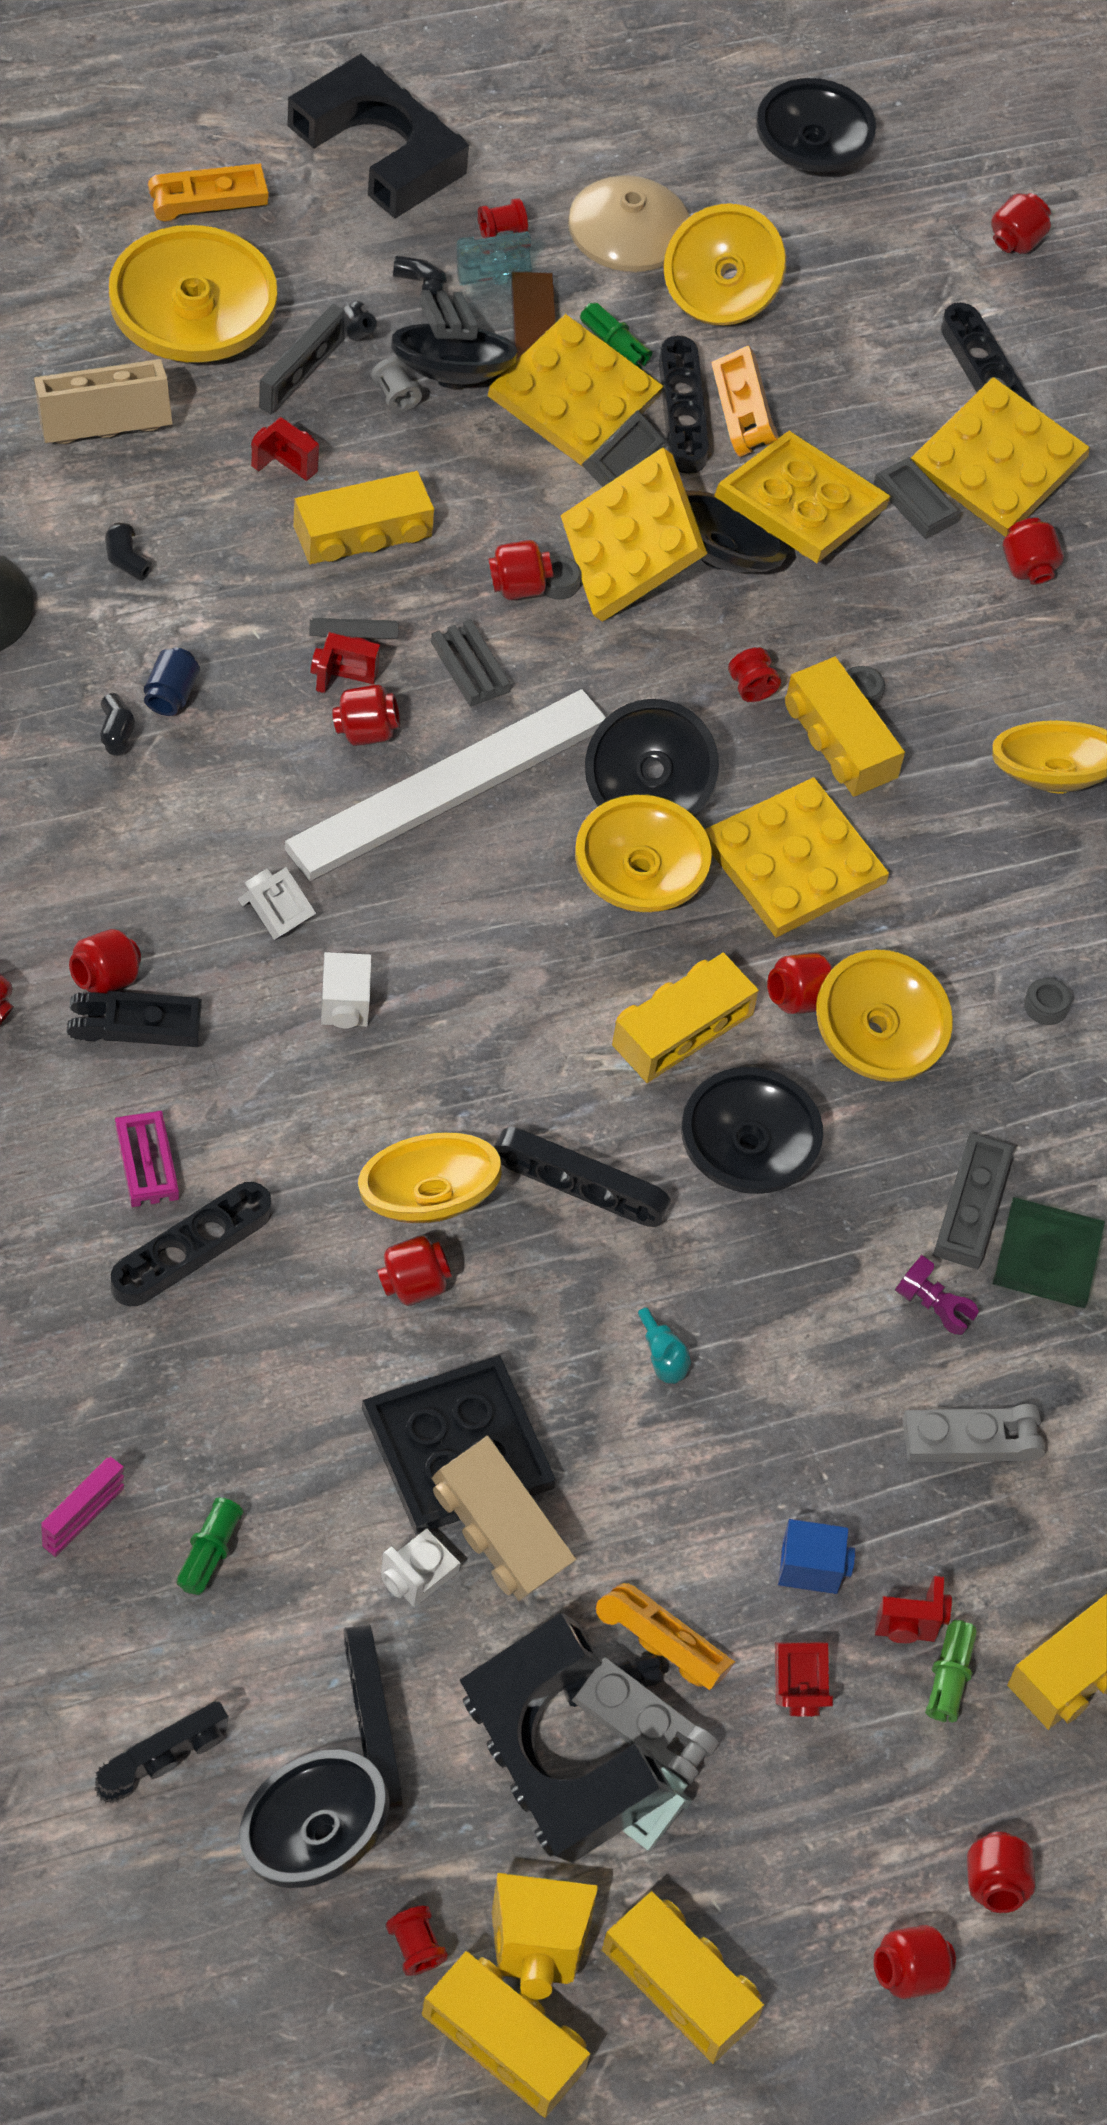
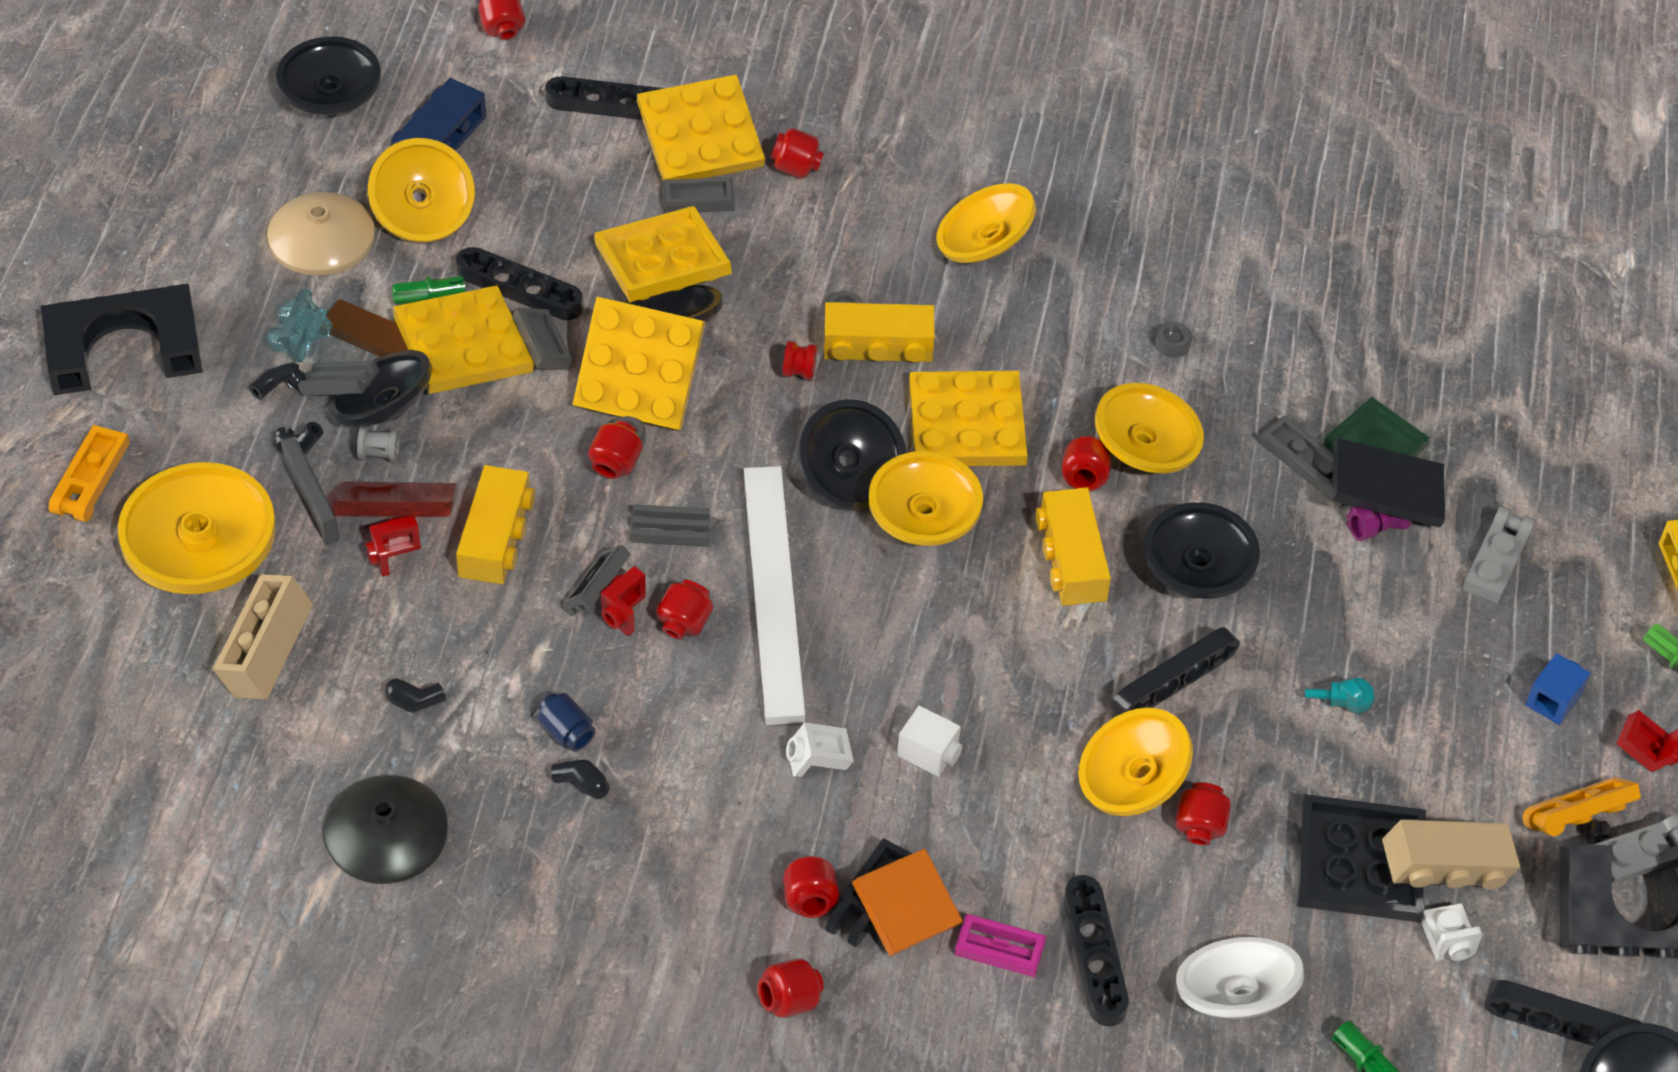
camera: 55 degrees left, 5 degrees down
red bush [478,198,528,243] -> none
light orange plate [711,345,779,457] -> none
red bracket [875,1576,952,1644] -> none
none -> clear red tile [334,482,457,517]
none -> dark blue brick [390,78,486,151]
none -> orange tile [852,848,963,957]
none -> white dish [1176,937,1304,1019]
none -> black tile [1333,438,1445,528]

